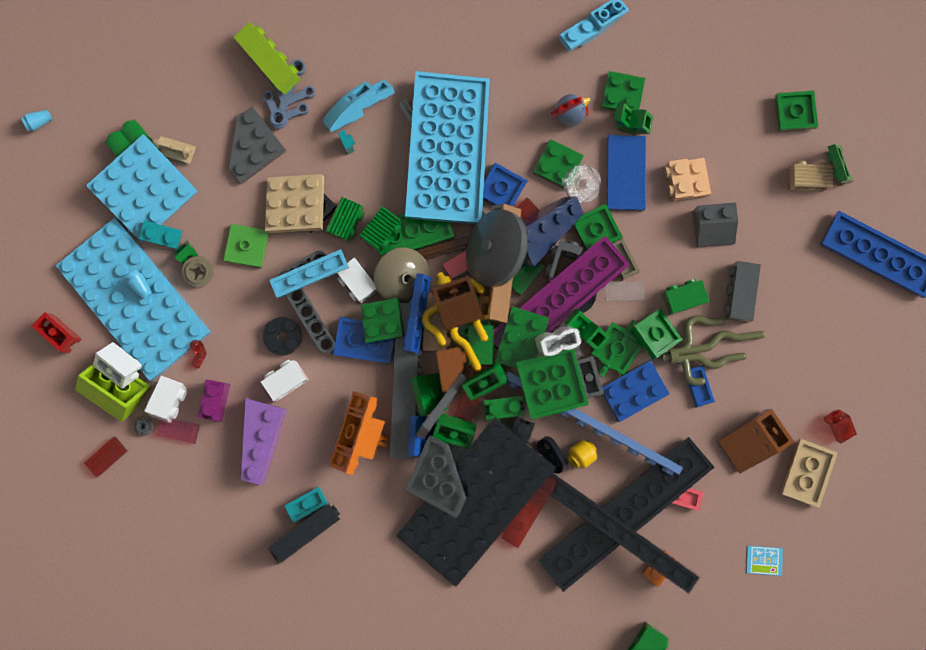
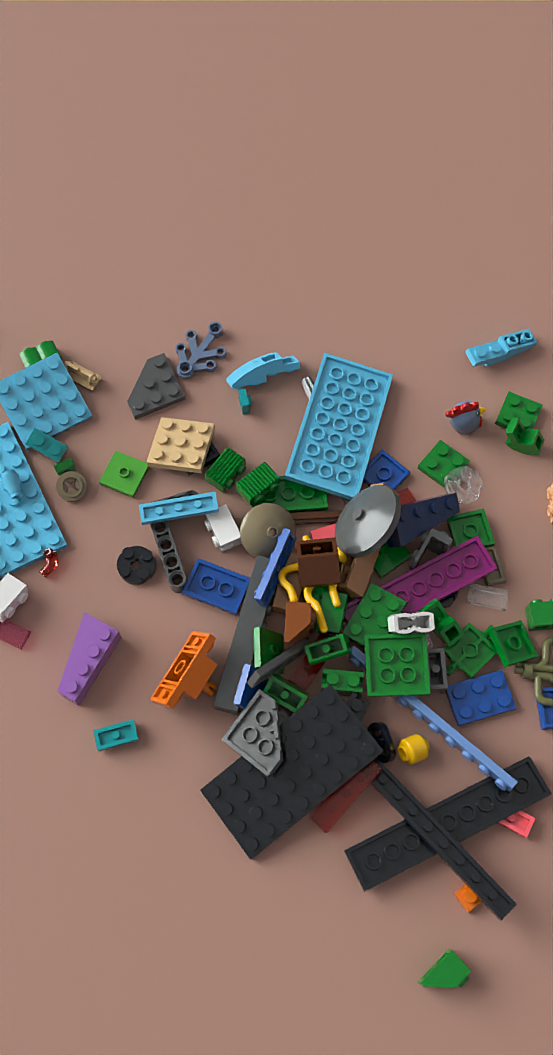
camera: 10 degrees right, 15 degrees down
magenta brick [197,379,230,422] -> none
lime brick [234,22,301,95] -> none
white brick [261,360,309,402] -> none
black slope [268,503,340,564] -> none
green plate [361,298,405,343] -> none
blue tile [607,135,646,211] -> none

